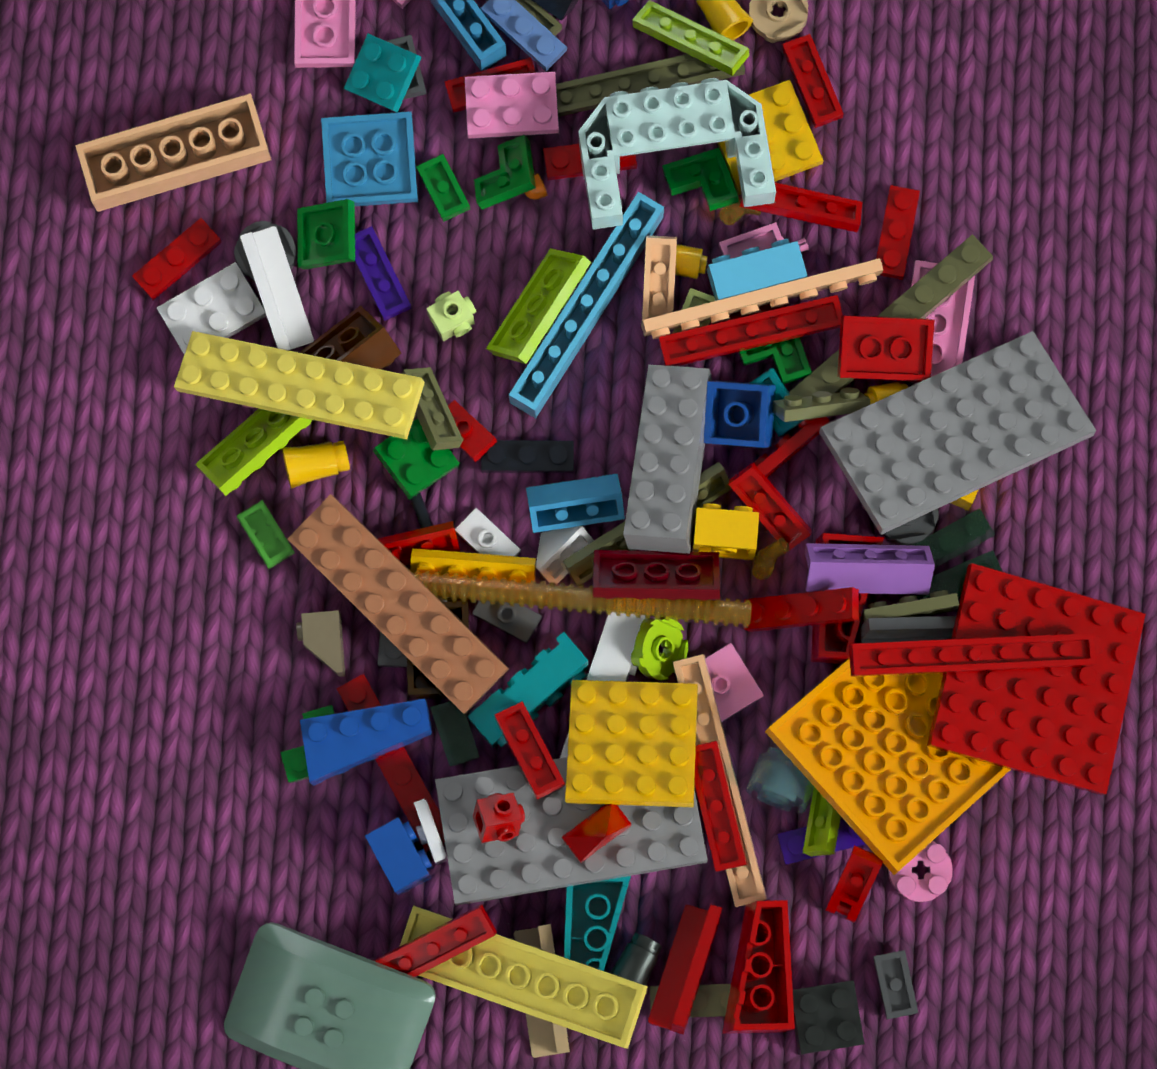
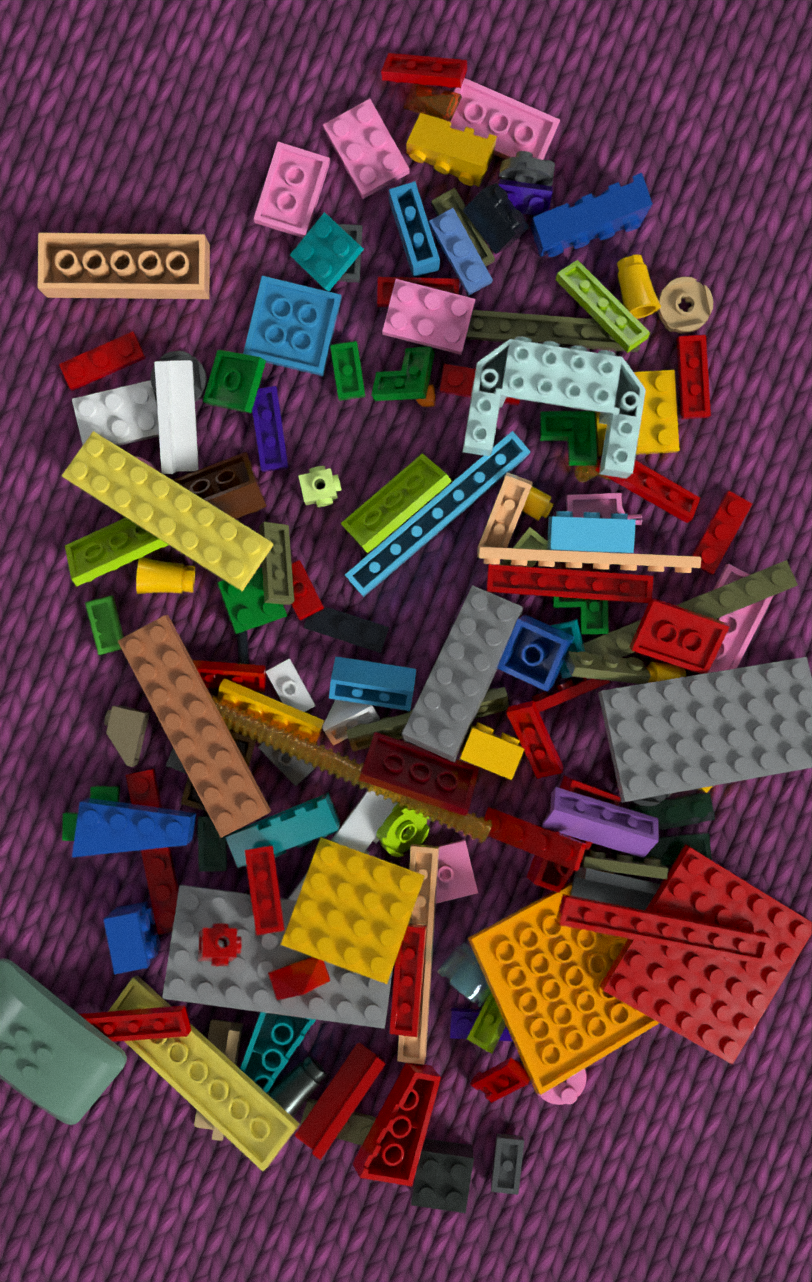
camera: 15 degrees right, 10 degrees up
white plate [414,799,448,865] -> none
clear yellow arm [752,538,789,580] -> none

